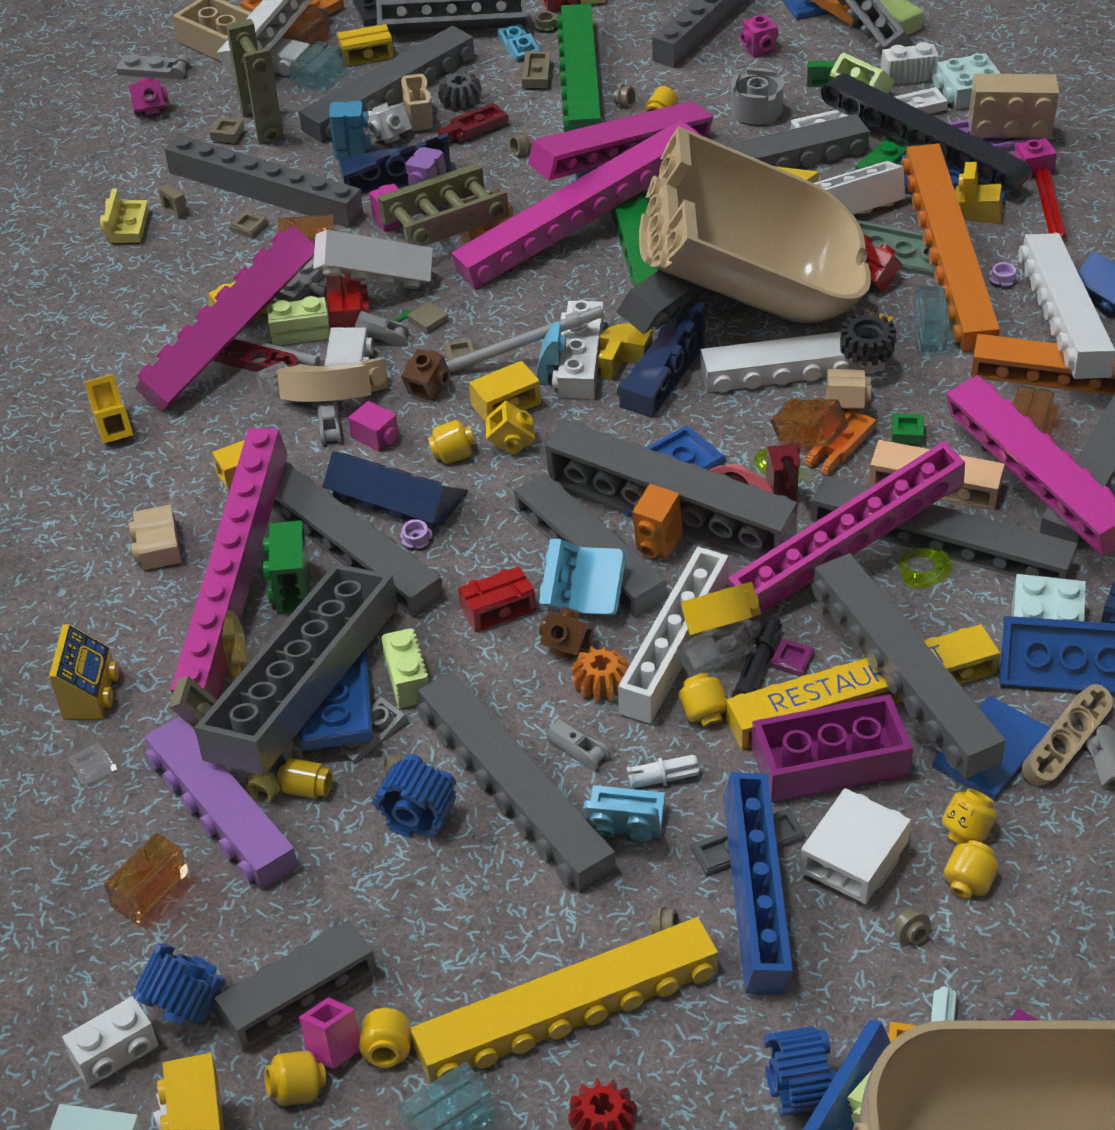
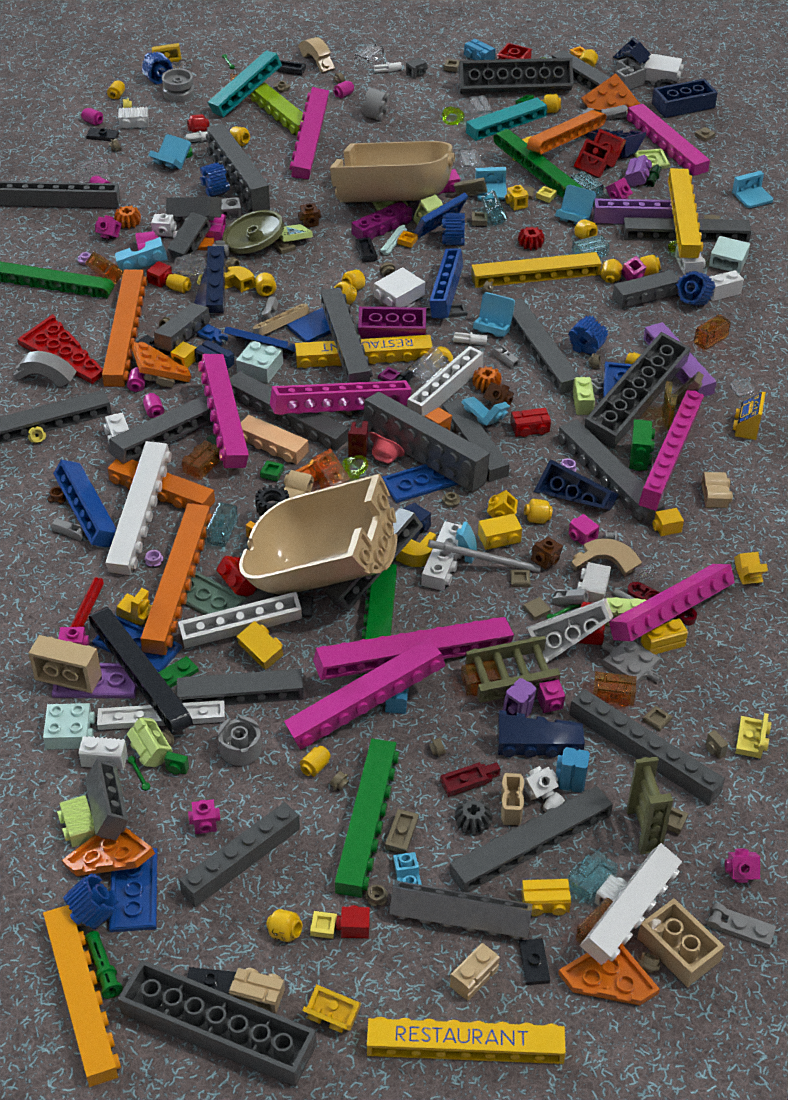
camera: 170 degrees left, 0 degrees up
yellow brick [680,582,761,635] -> none
none -> black plate [355,237,378,262]

